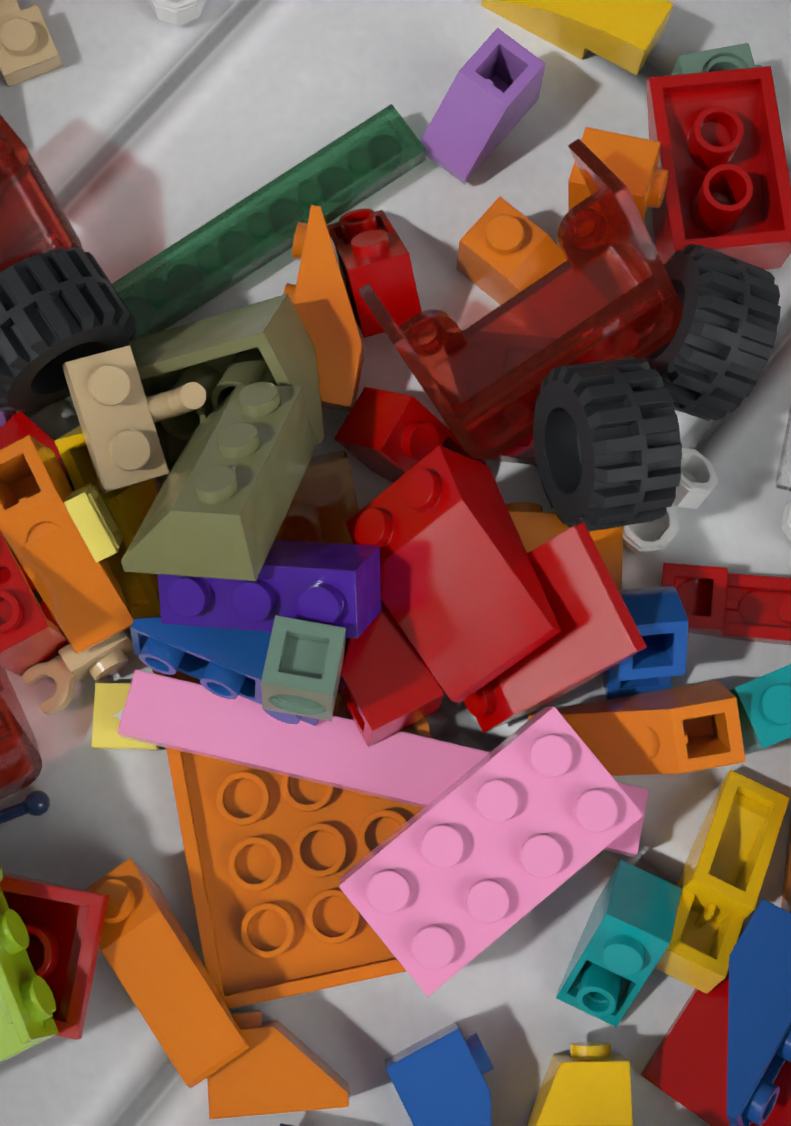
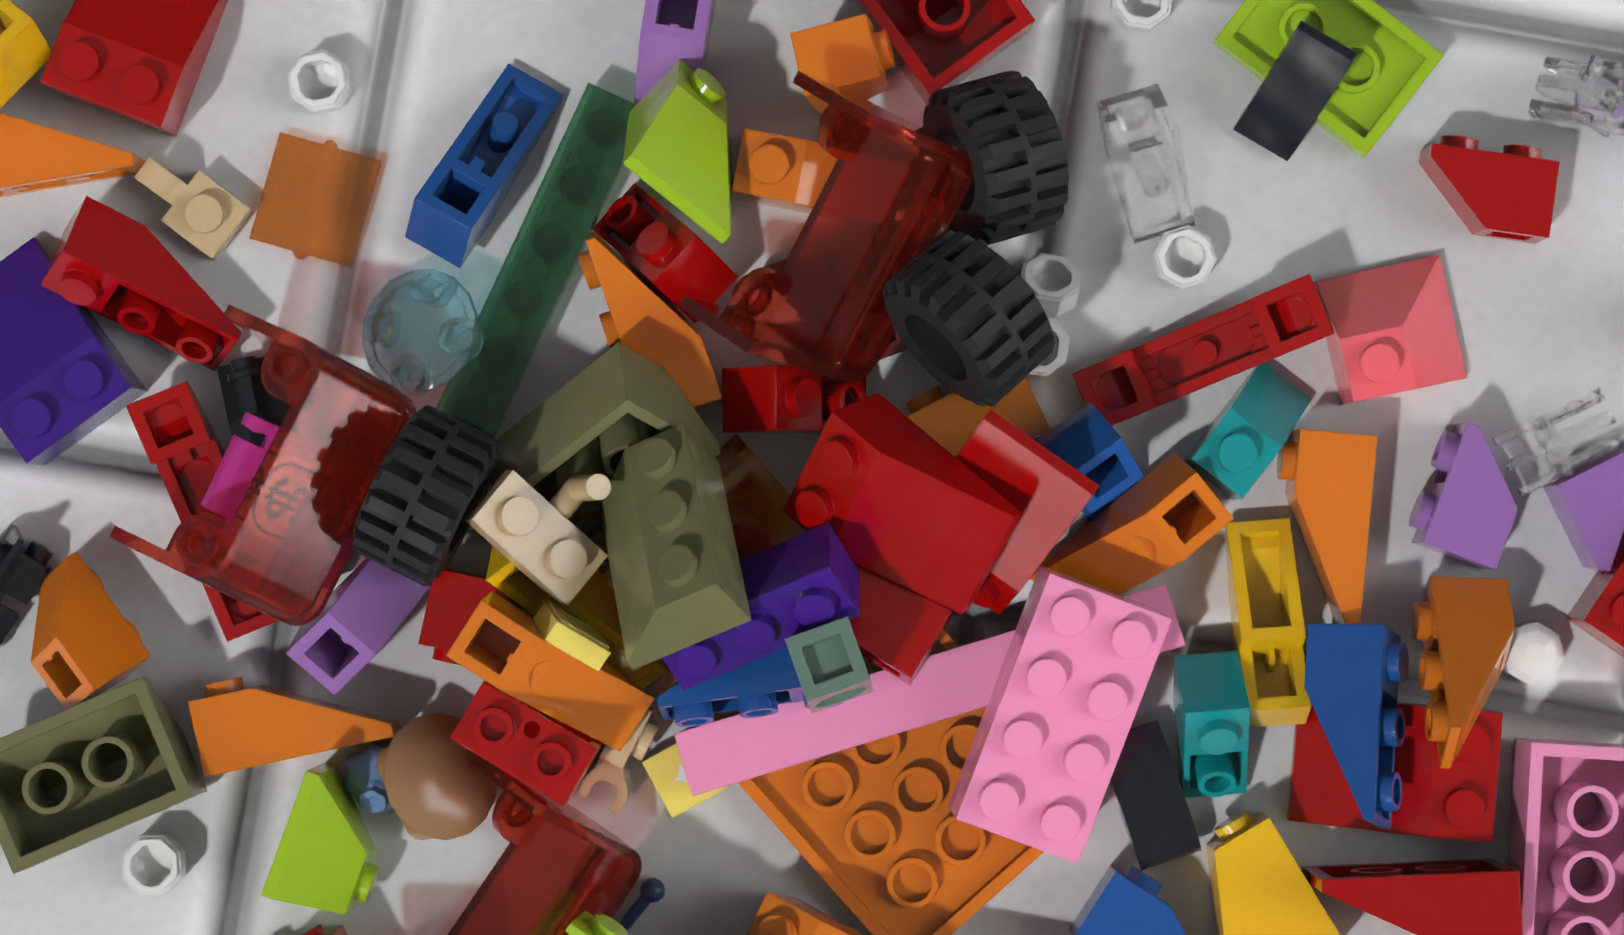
camera: 25 degrees left, 10 degrees up
none -> clear orange piece [249,132,382,268]
none -> clear light blue dish [362,269,484,396]
none -> blue slope [405,63,564,268]
none -> lime slope [623,59,734,244]
none -> black slope [1110,720,1201,871]

